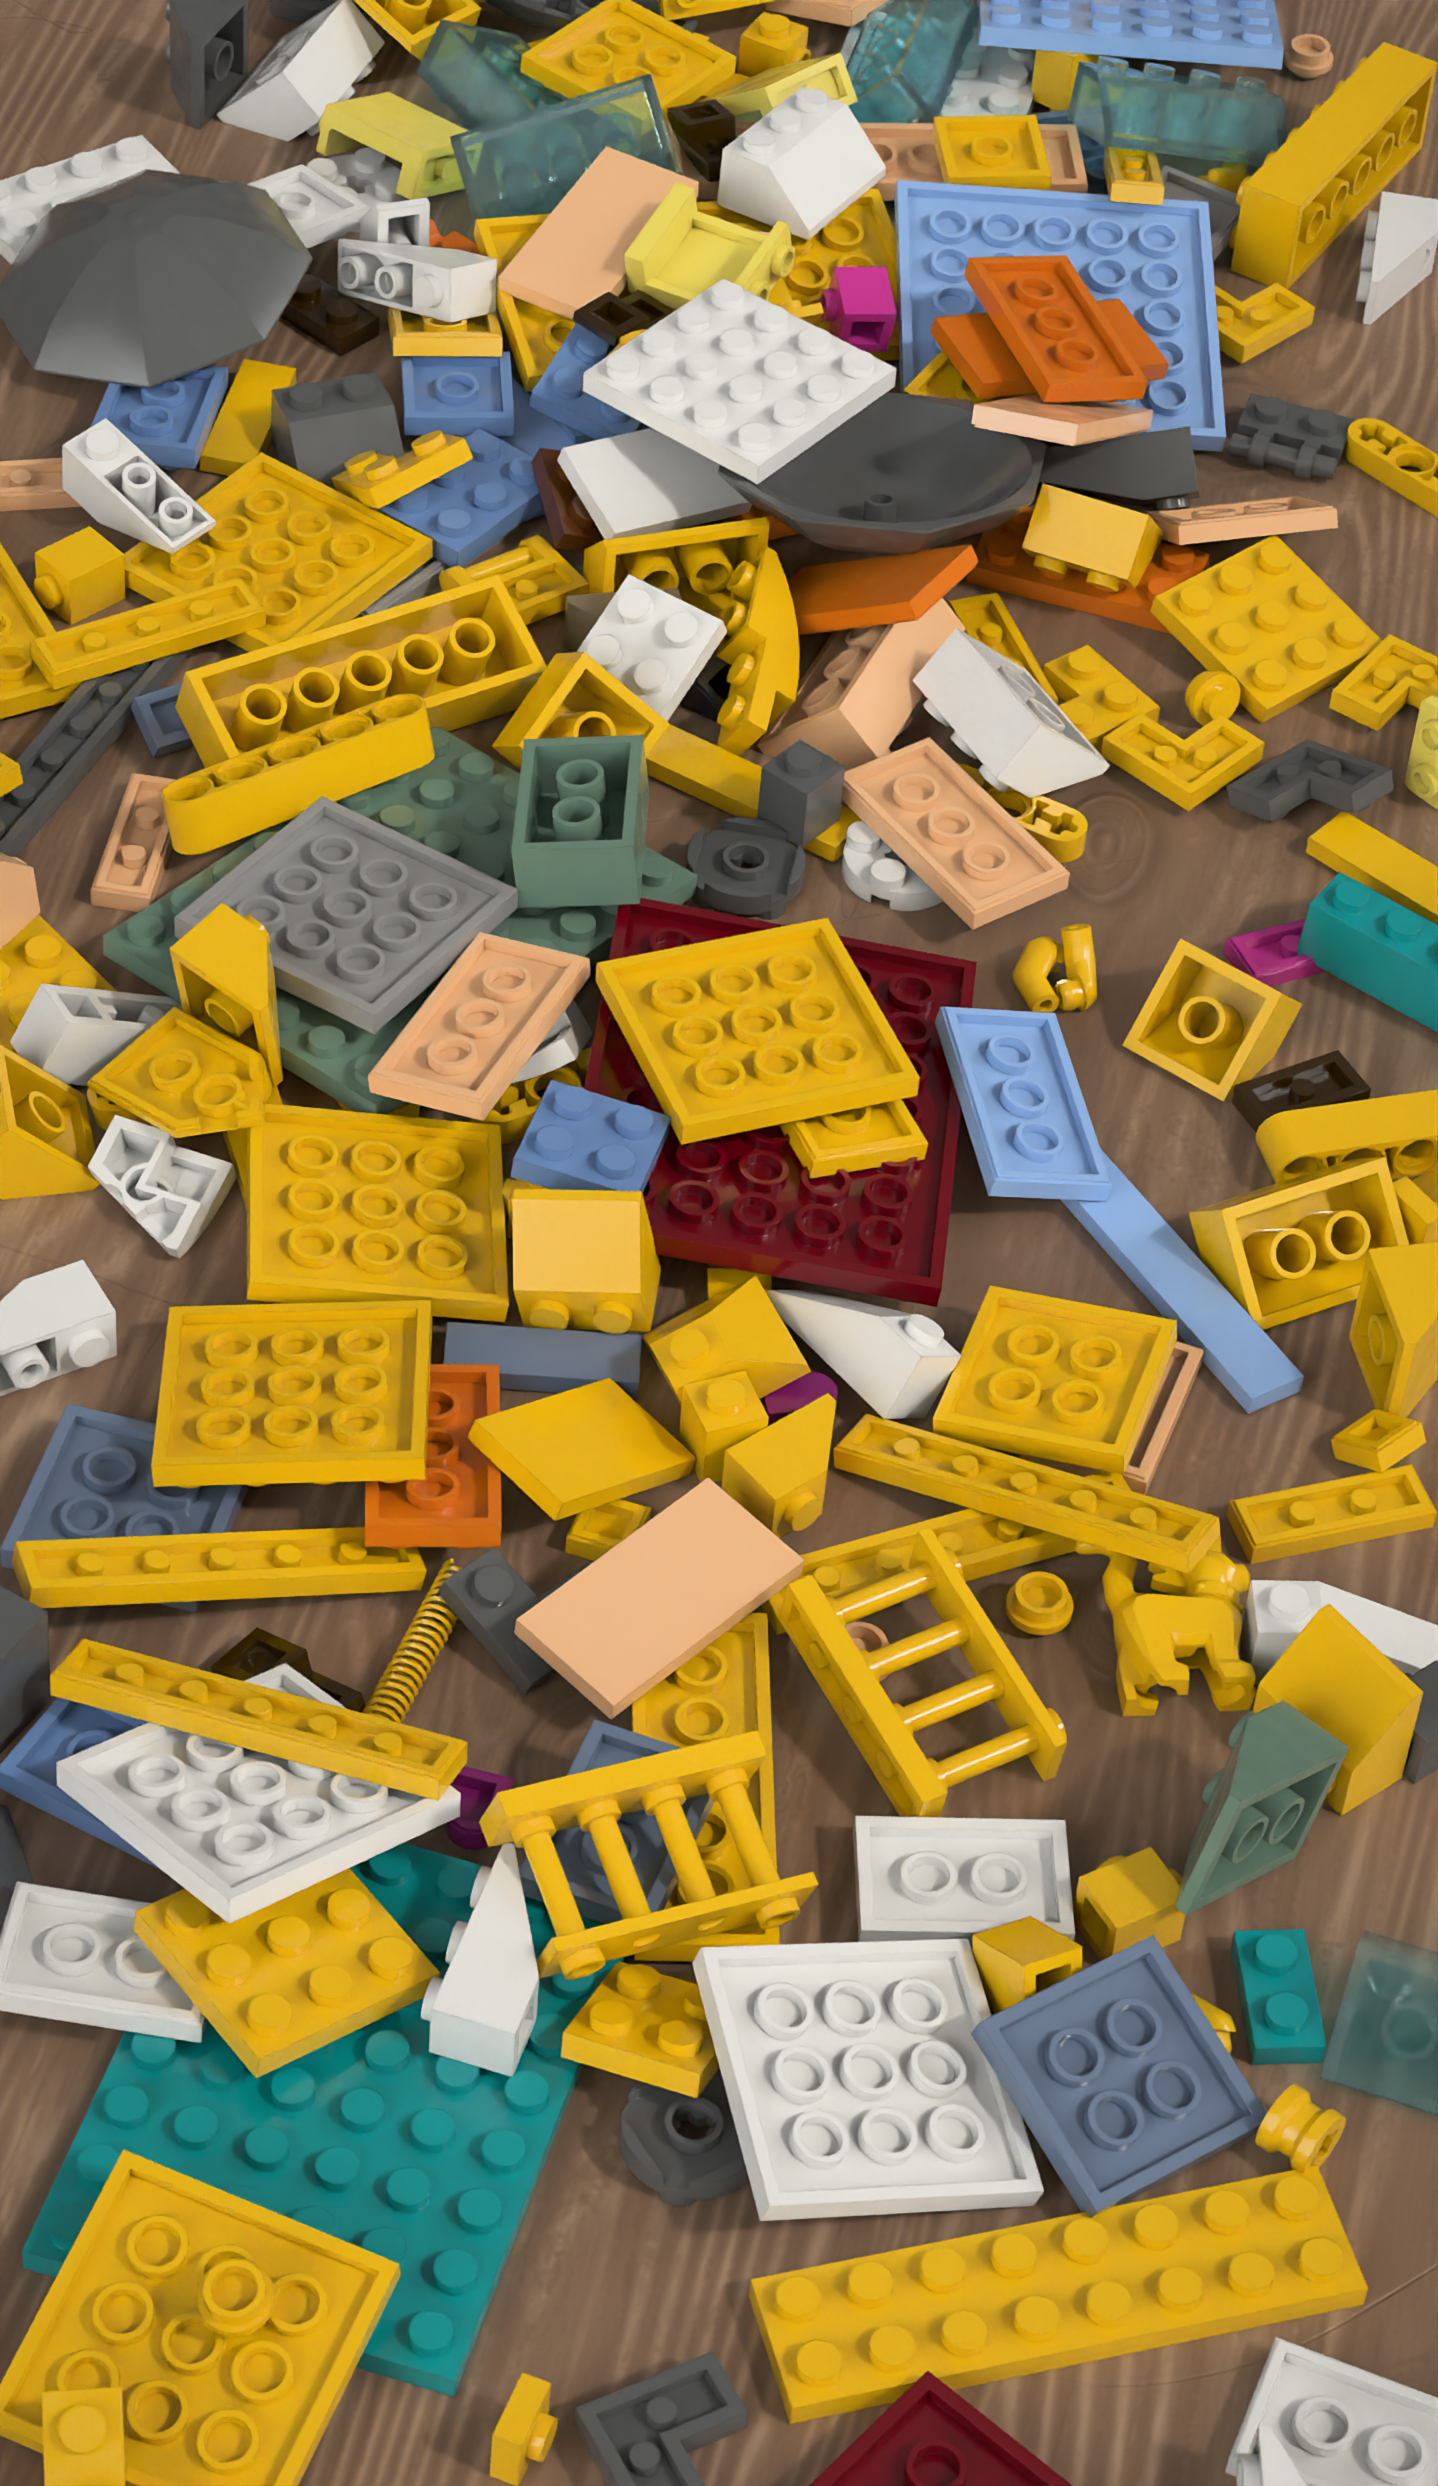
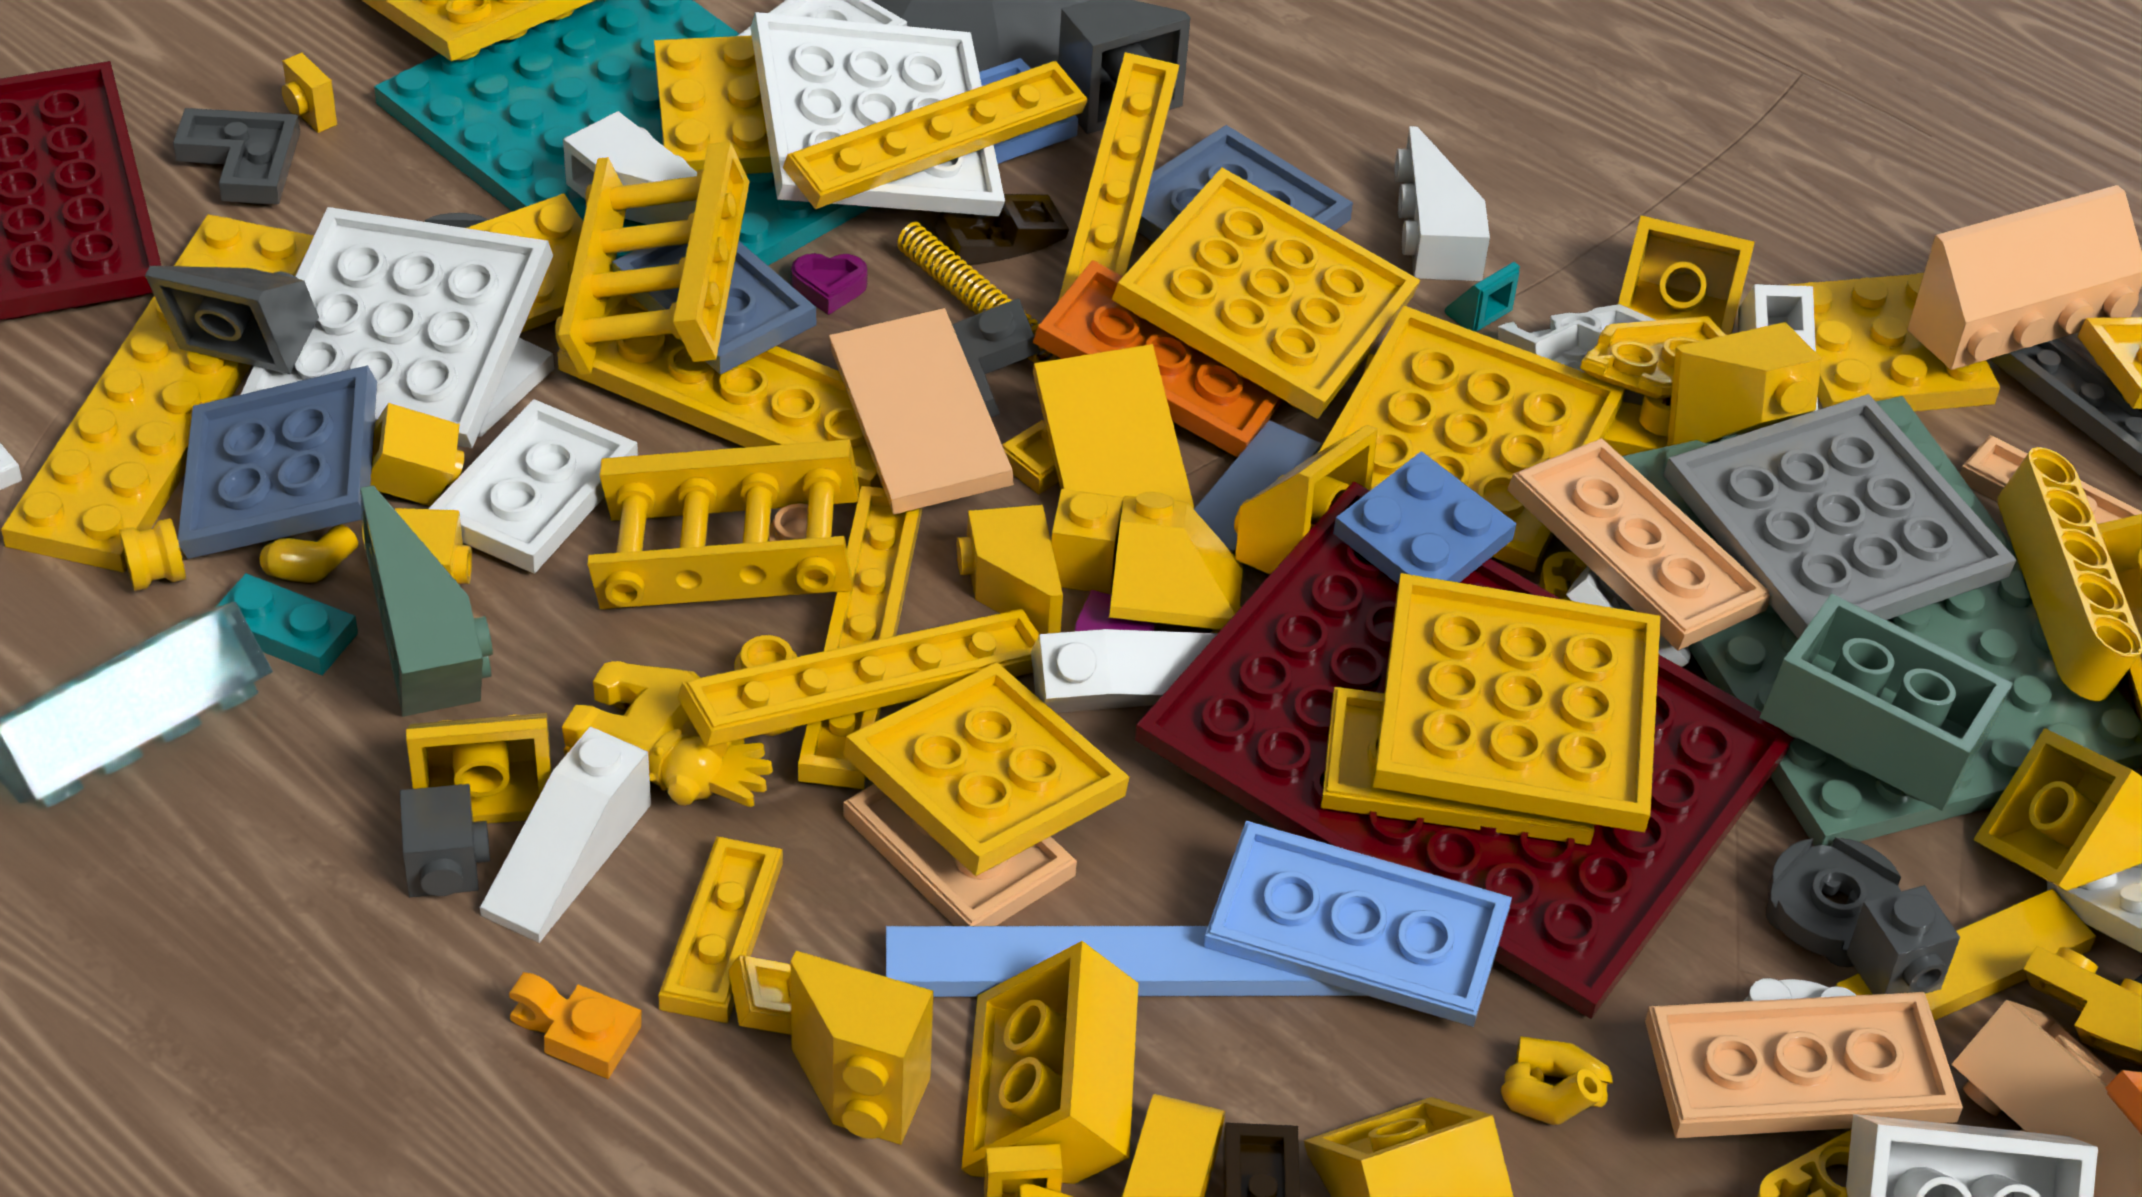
camera: 120 degrees right, 0 degrees up
none -> dark grey slope [145,266,319,374]
none -> teal slope [1444,262,1520,332]

